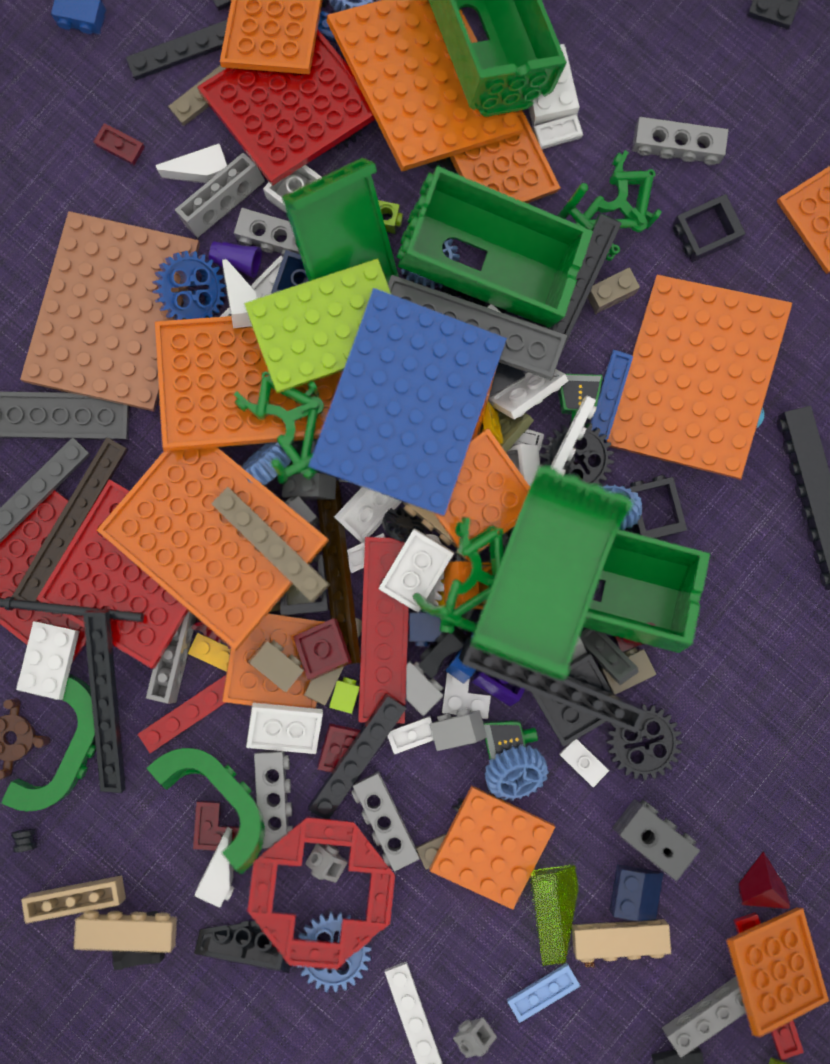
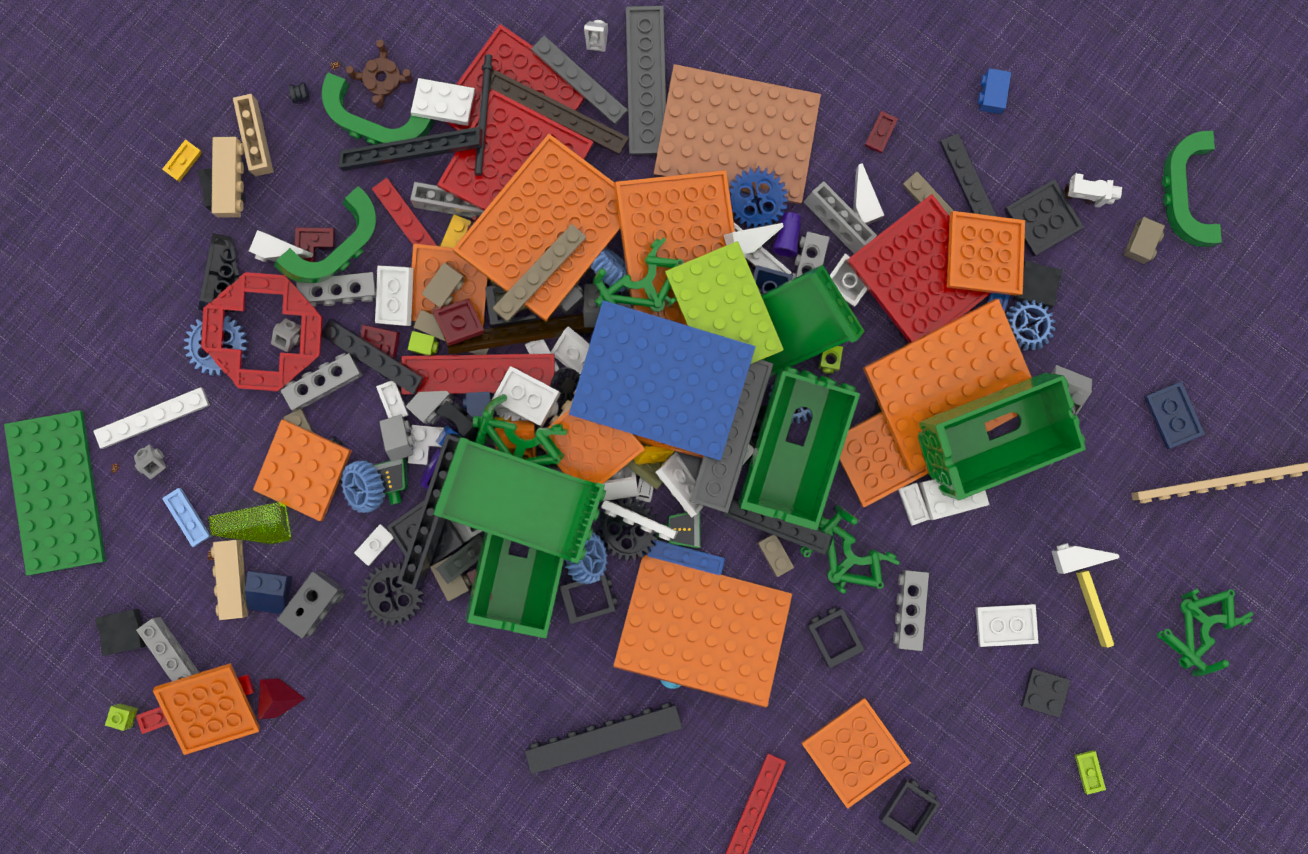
camera: 85 degrees right, 0 degrees up
none -> yellow plate [162,139,203,182]
none -> white plate [976,604,1038,647]

